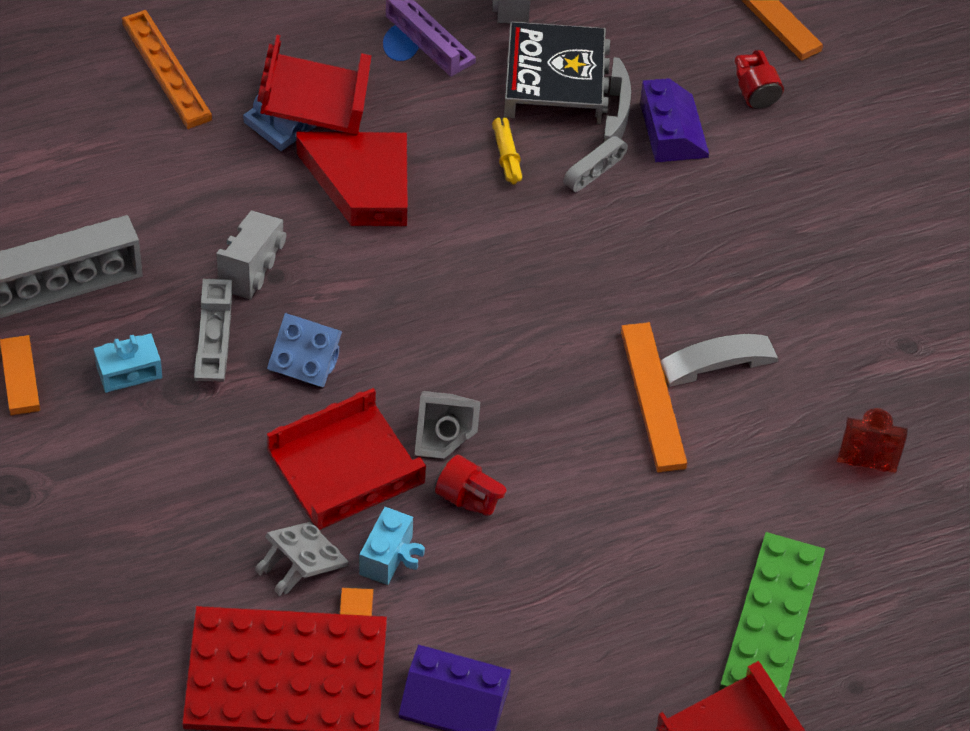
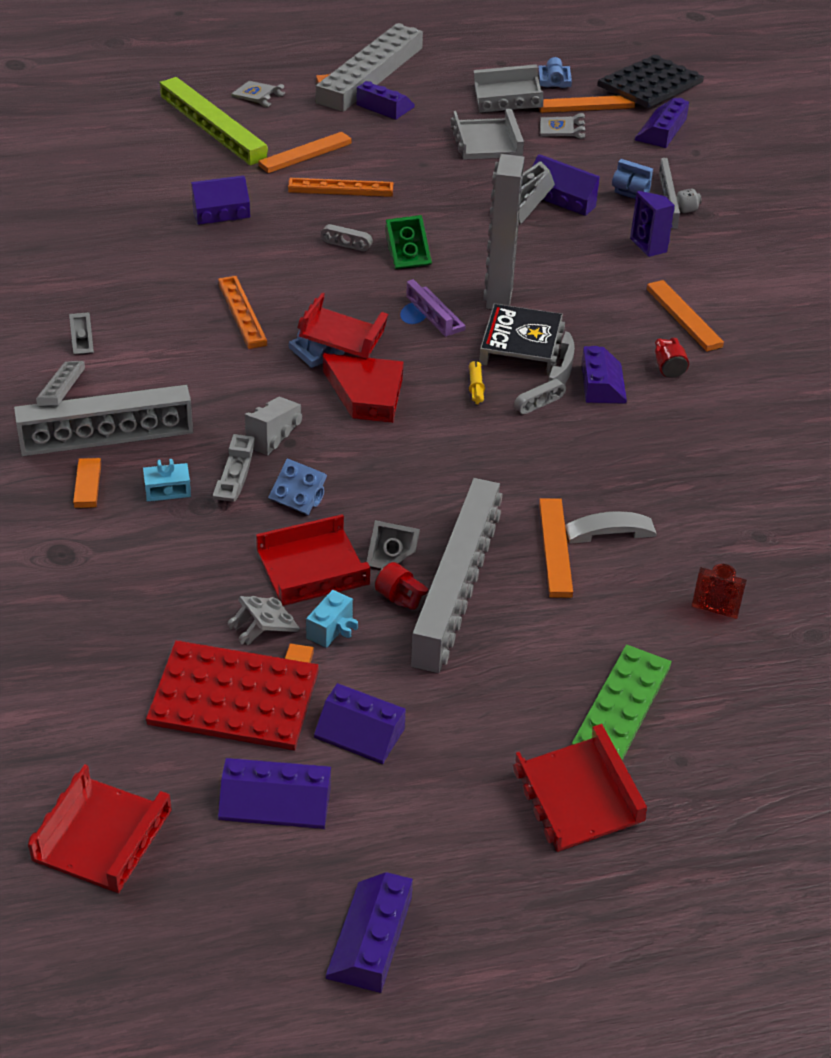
camera: 10 degrees right, 10 degrees down
none -> light grey brick [411,478,503,673]

